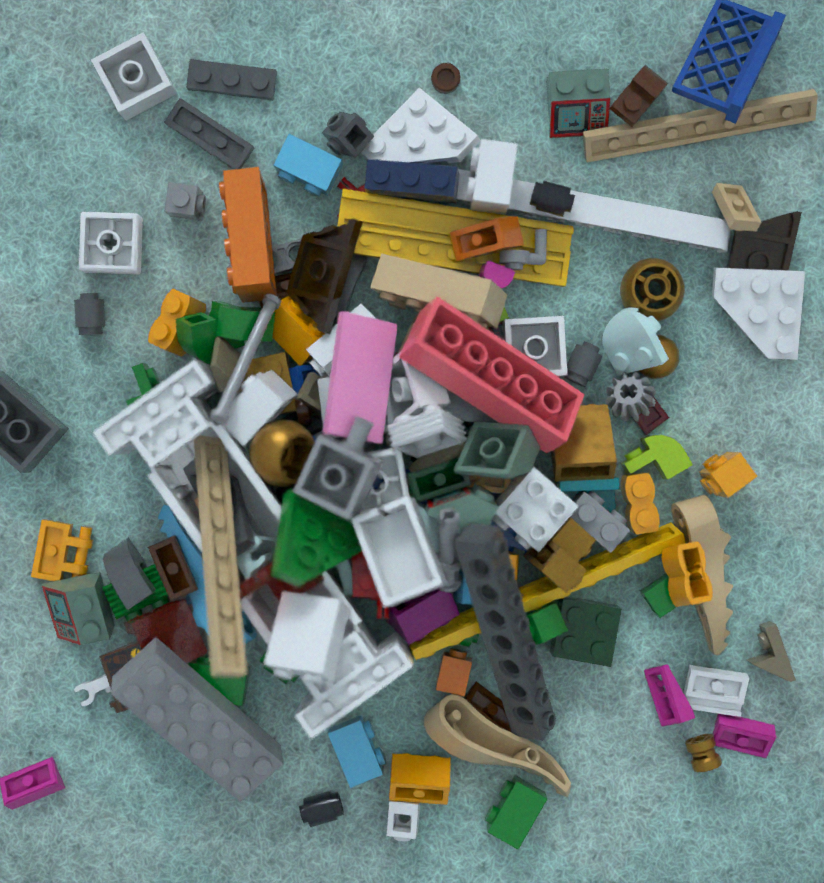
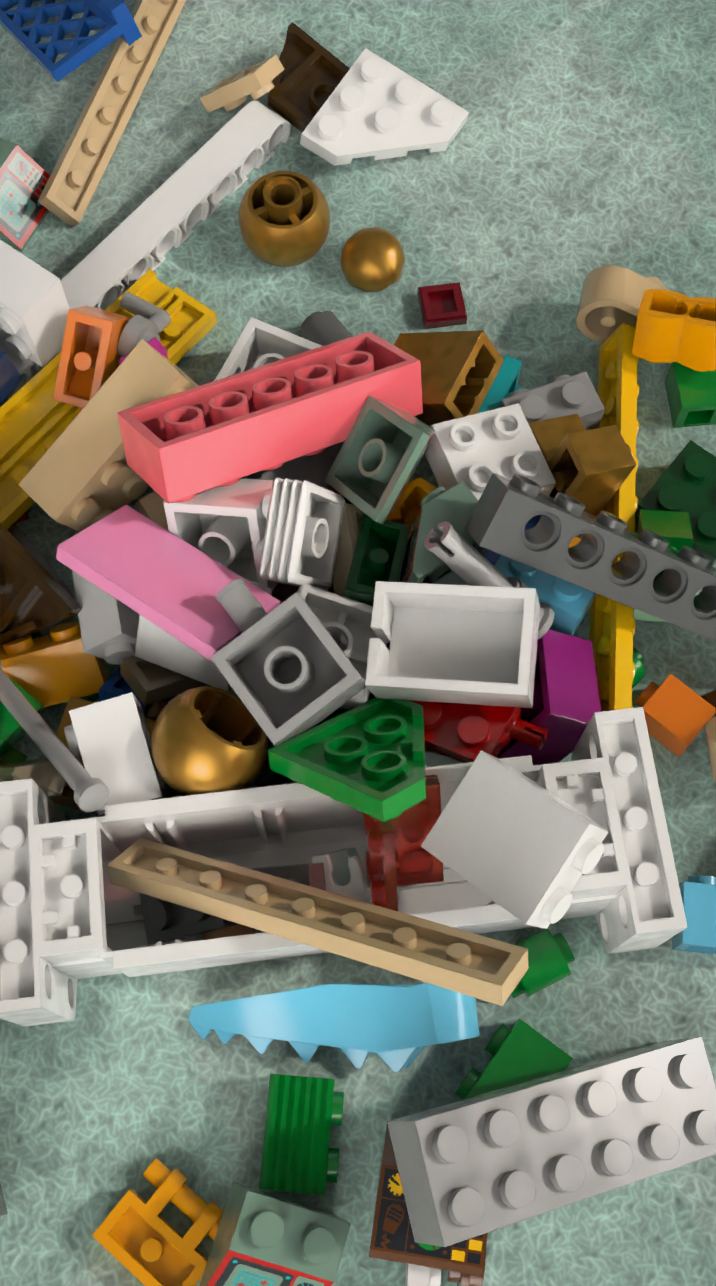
camera: 65 degrees left, 20 degrees down
dark grey brick [103,537,156,610] -> none
clear red bracket [123,599,207,663] -> none
reddish brown slope [148,535,198,601] -> none
black brick [529,181,575,217] -> none
light aqua slope [602,307,669,376] -> none
light grey gear [606,372,656,422] -> none
reddish brown brick [609,65,668,127] -> none
lime brick [620,435,693,480] -> none
light orange brick [620,472,660,535] -> none
light orange brick [699,452,758,498] -> none

